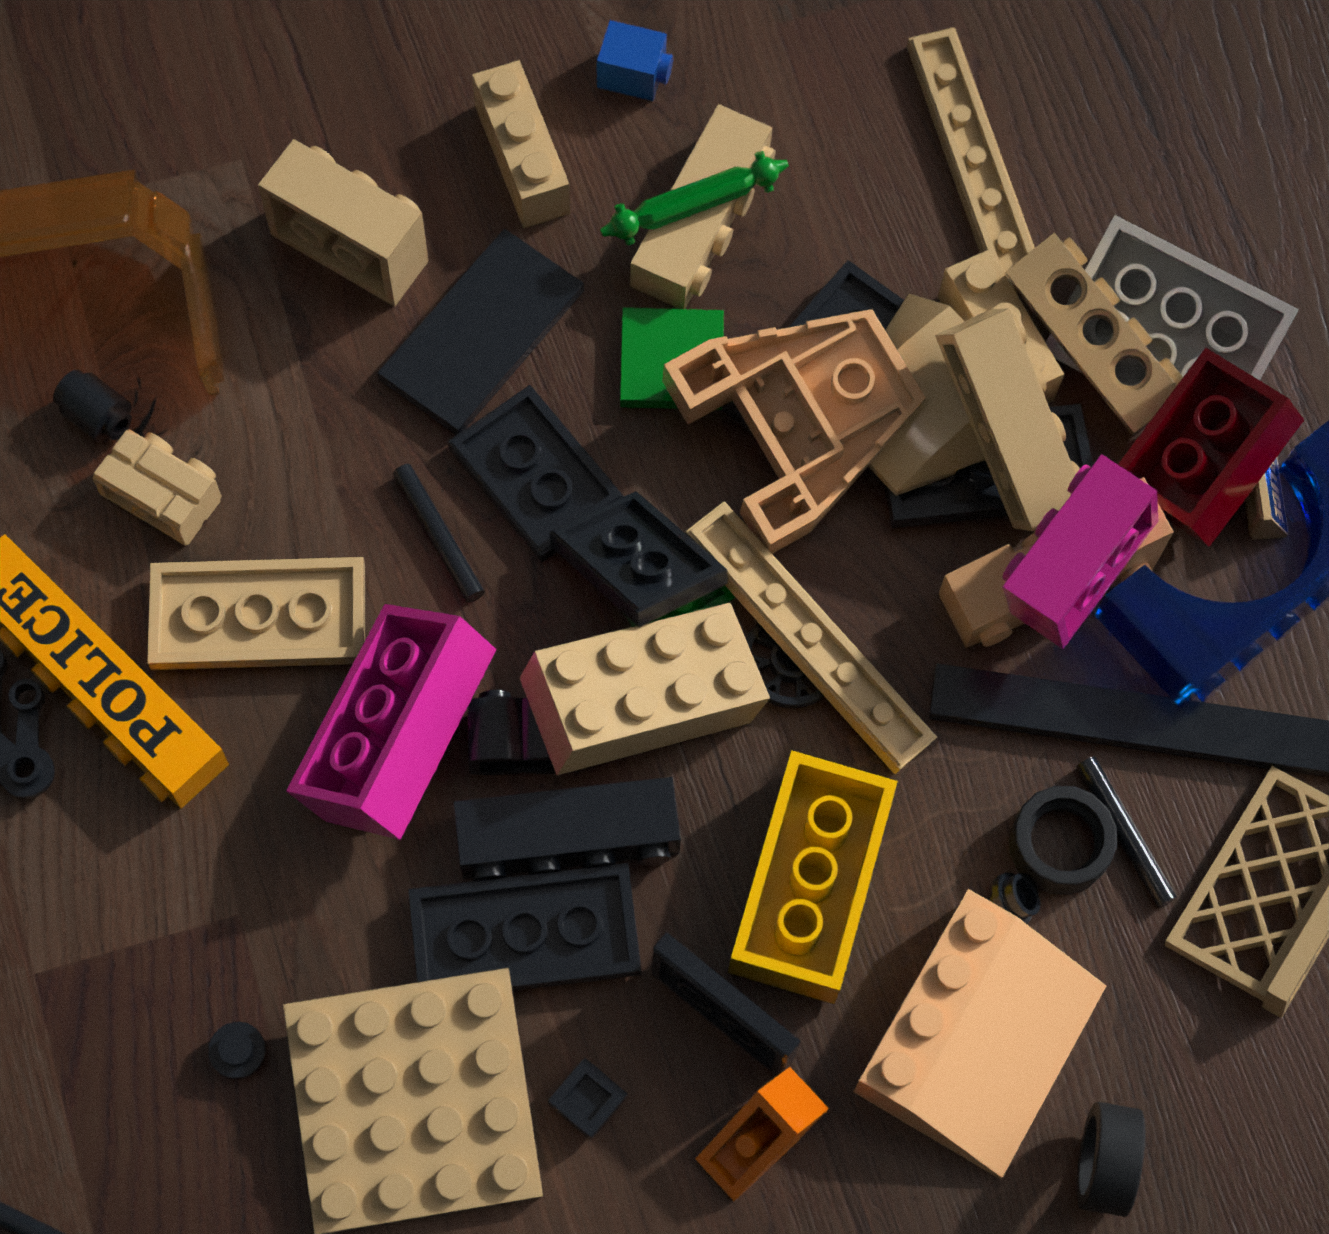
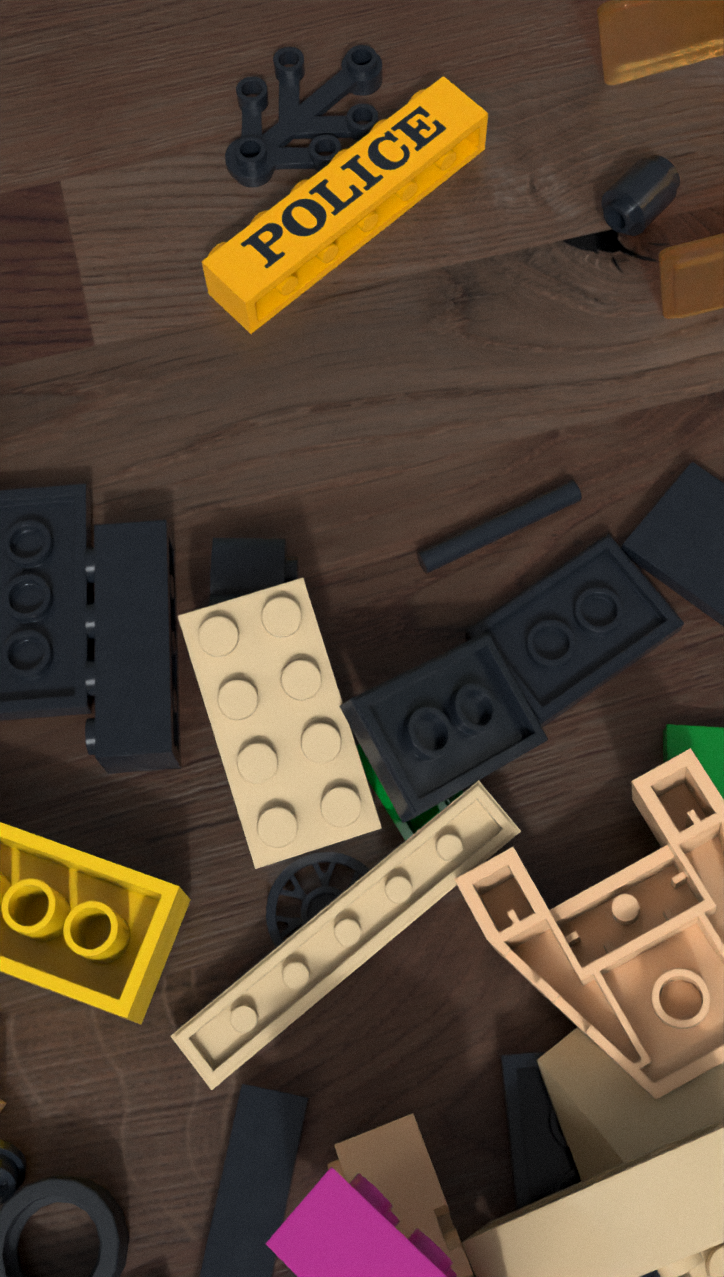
camera: 100 degrees right, 0 degrees up
tan brick [92,429,221,546] -> none
tan plate [147,557,365,670] -> none
dark pink brick [286,604,497,840] -> none

